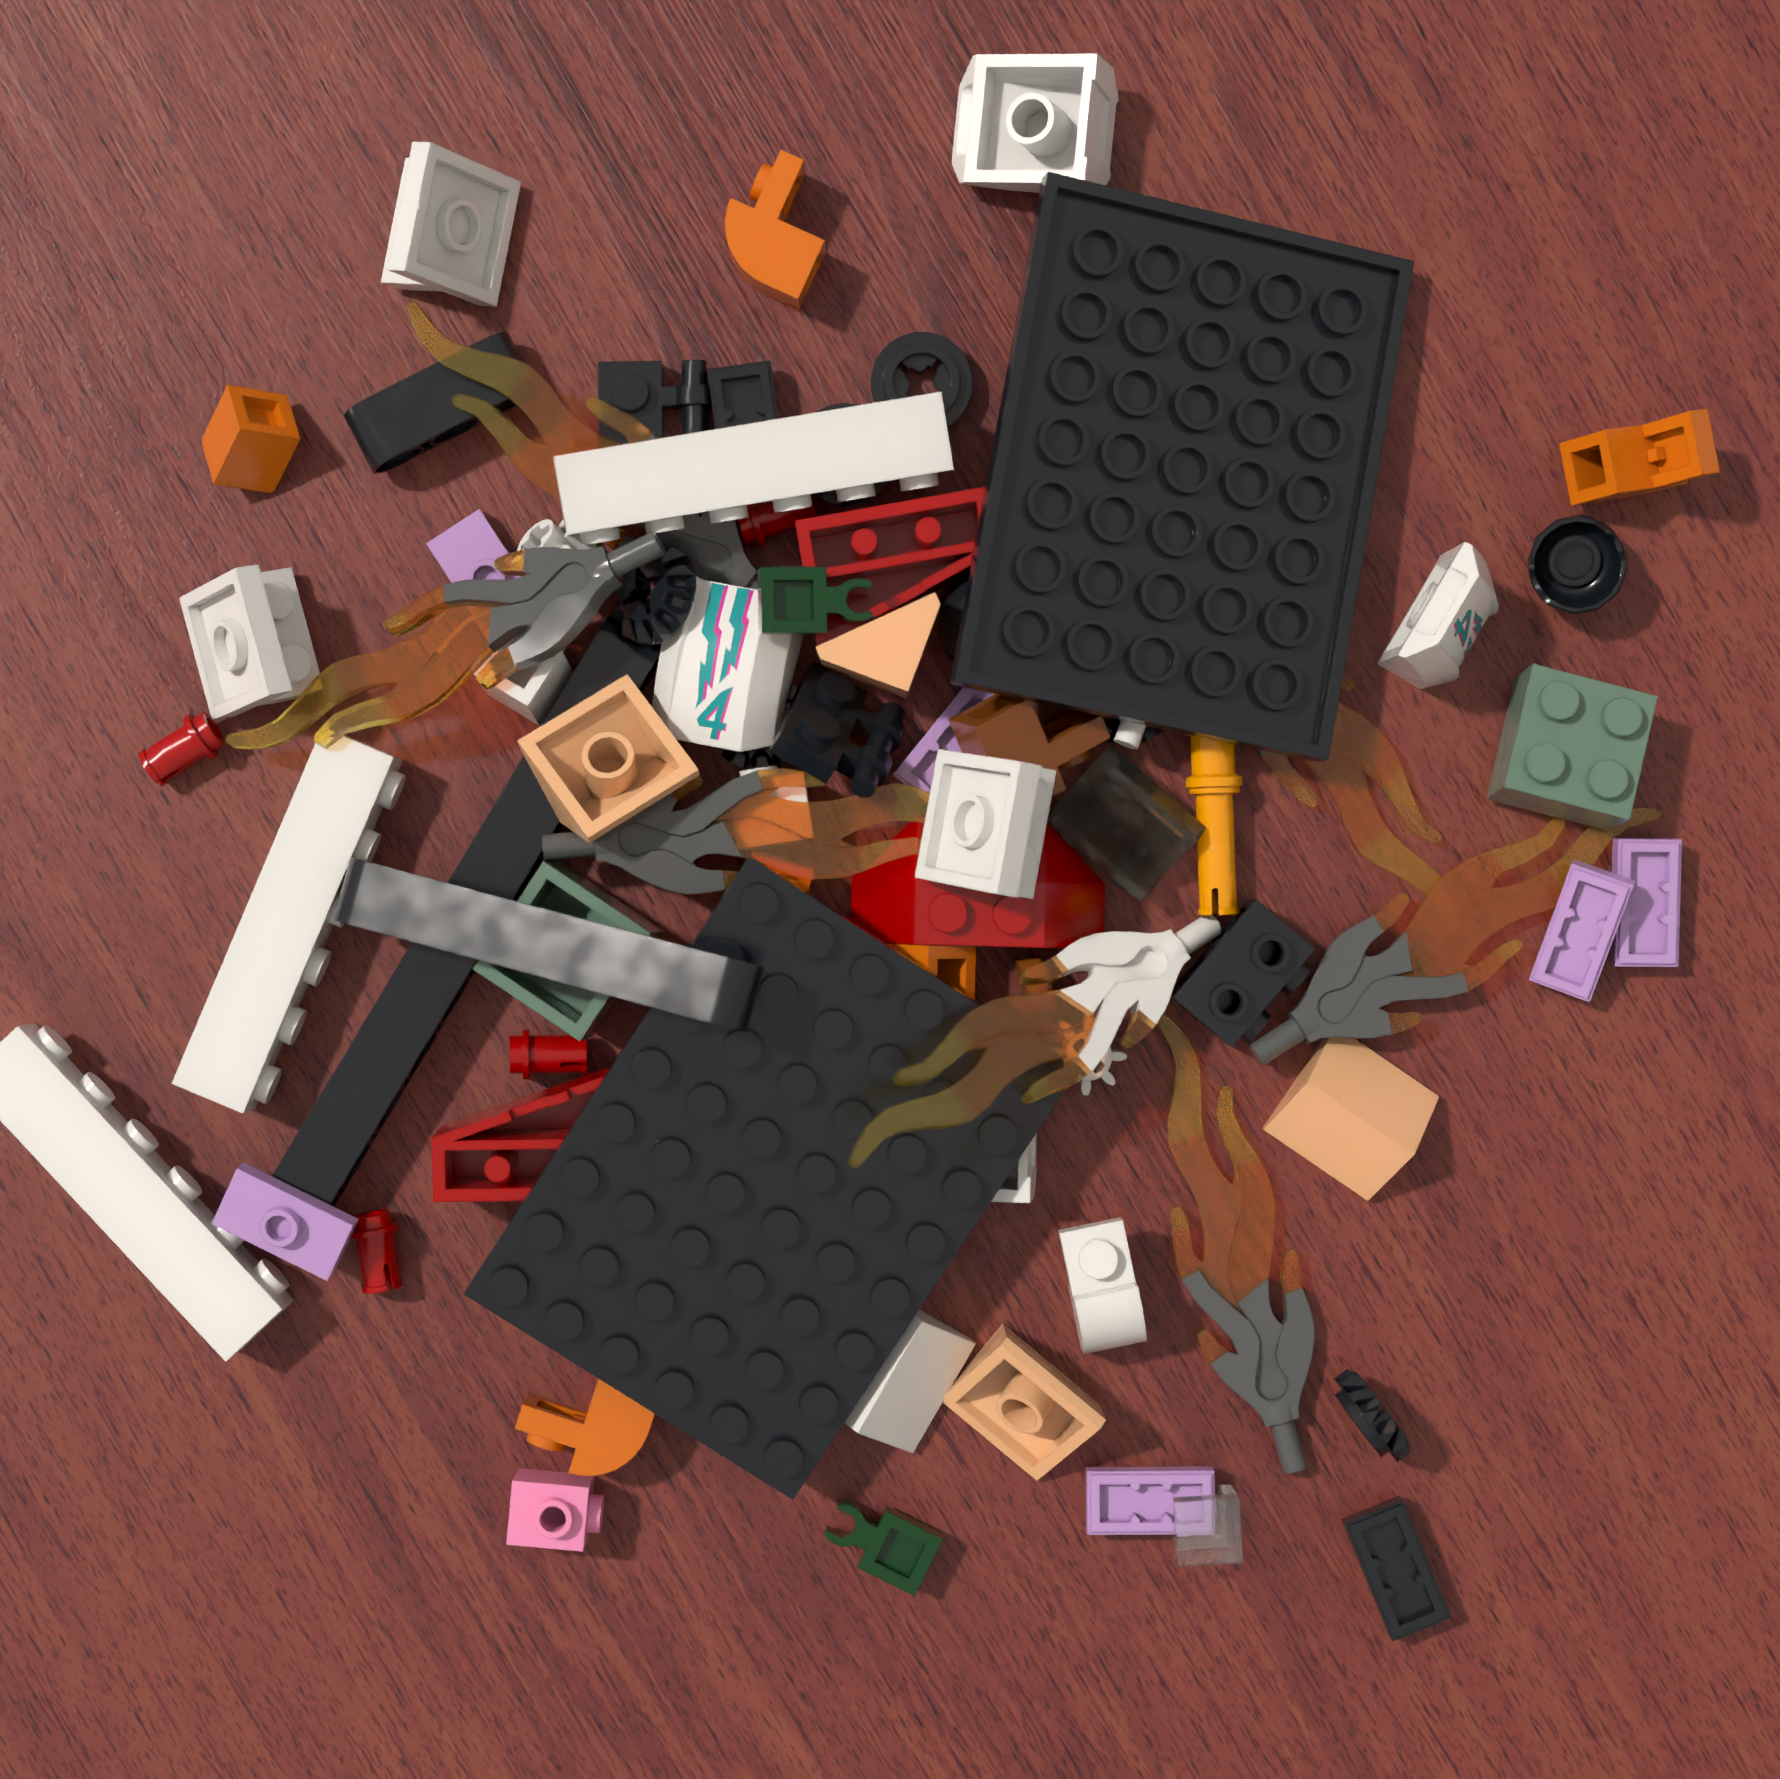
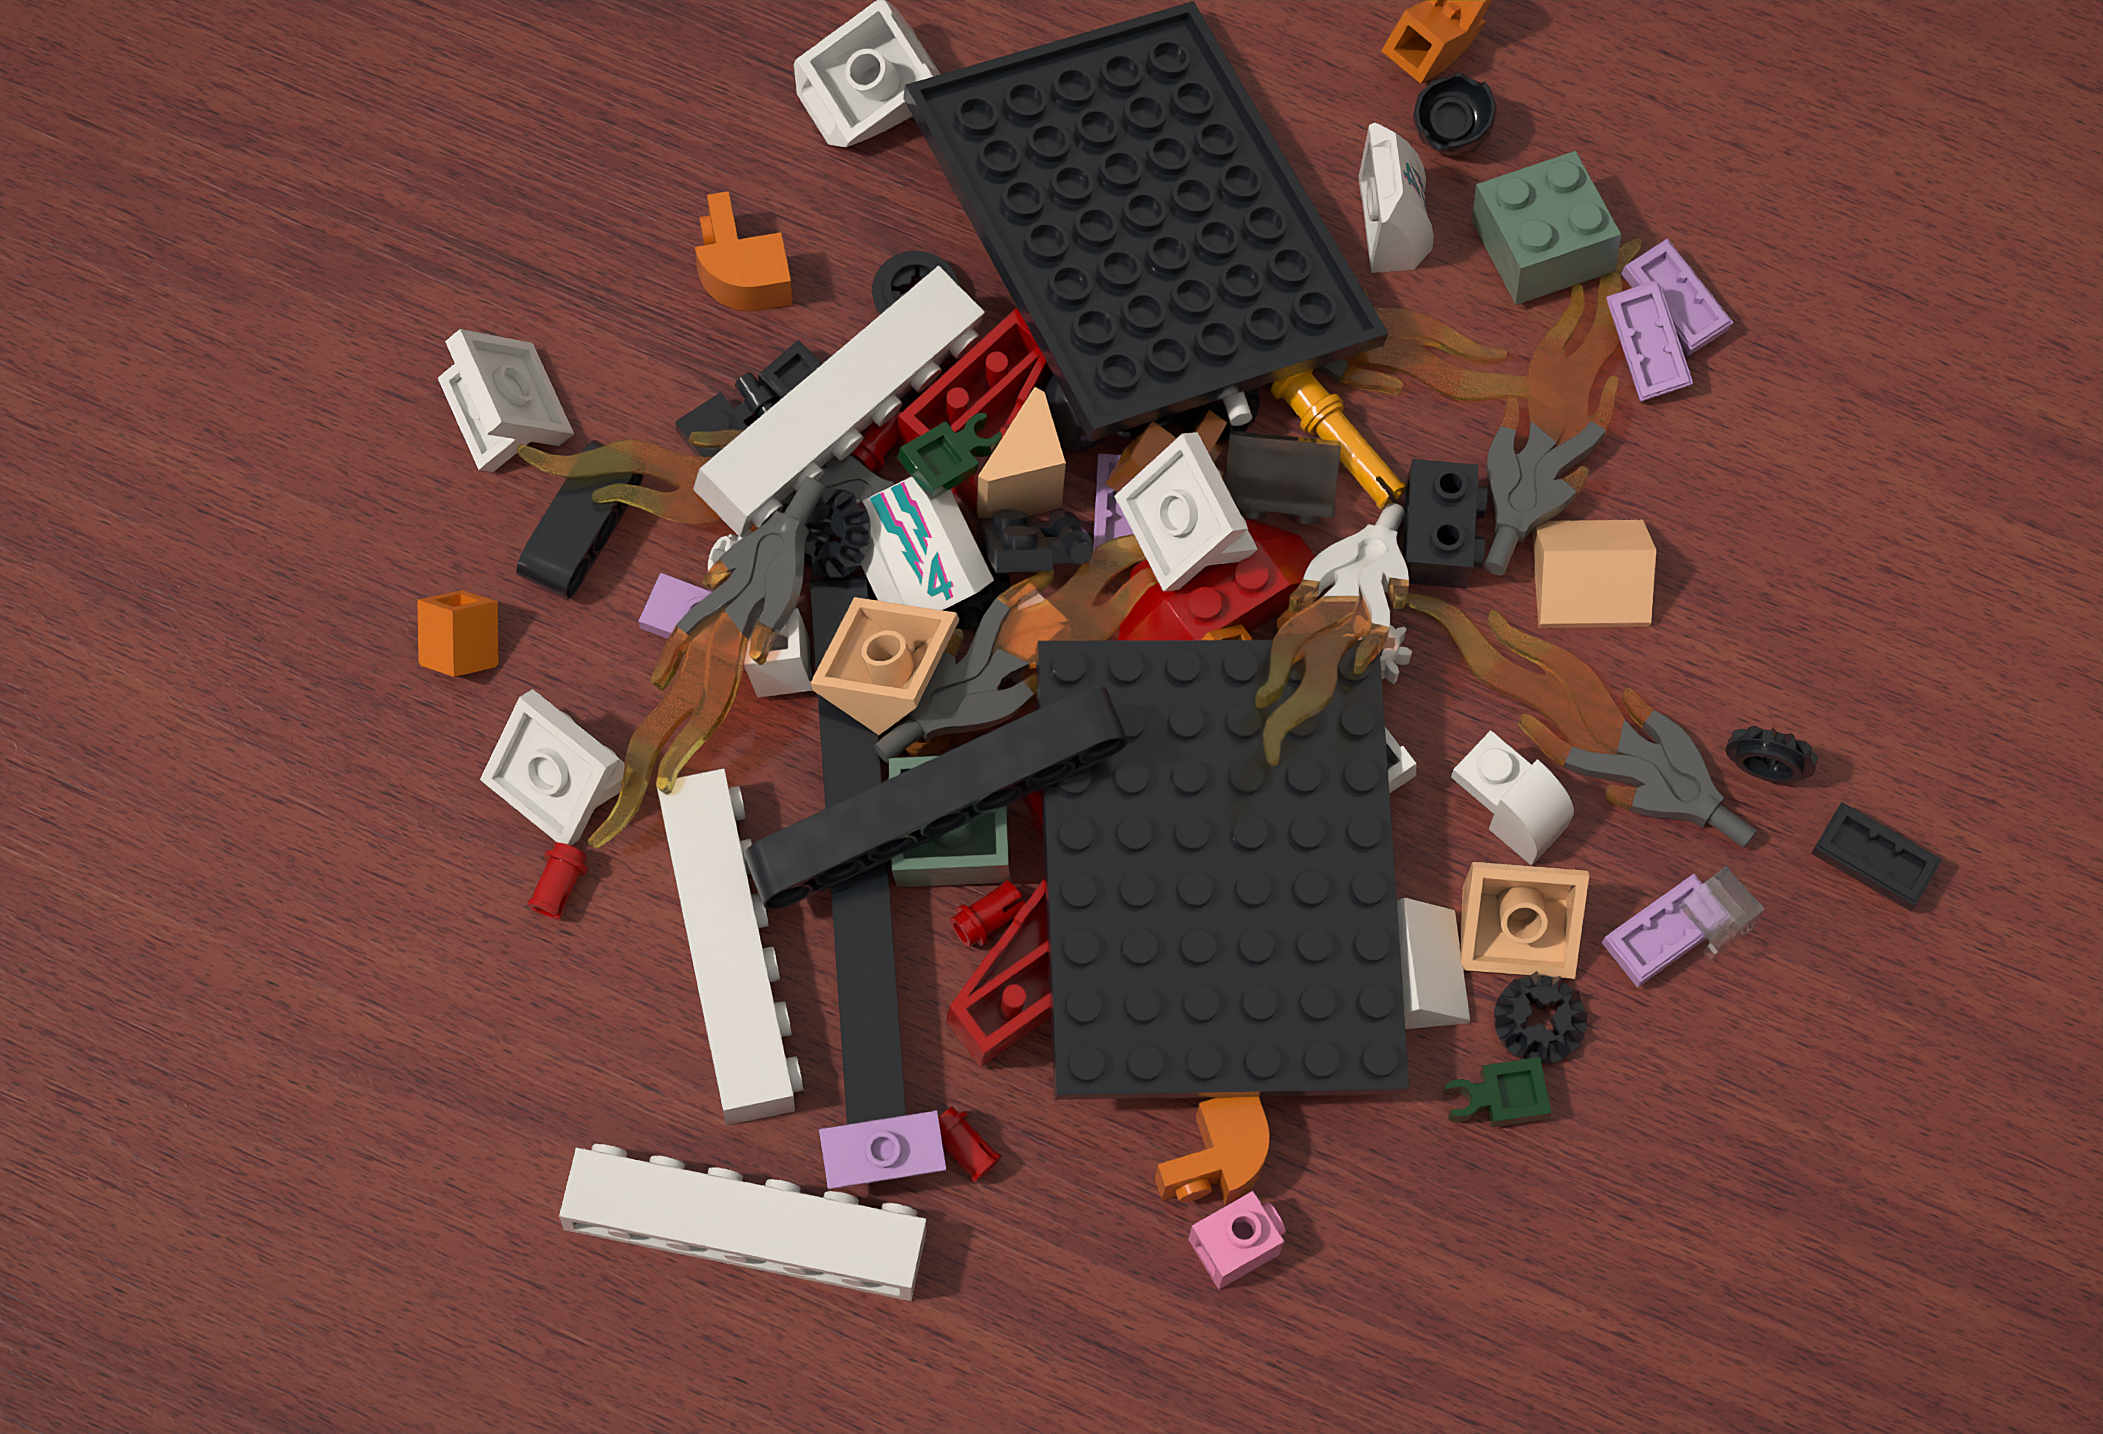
camera: 45 degrees left, 20 degrees down
none -> black gear [1494,971,1588,1064]

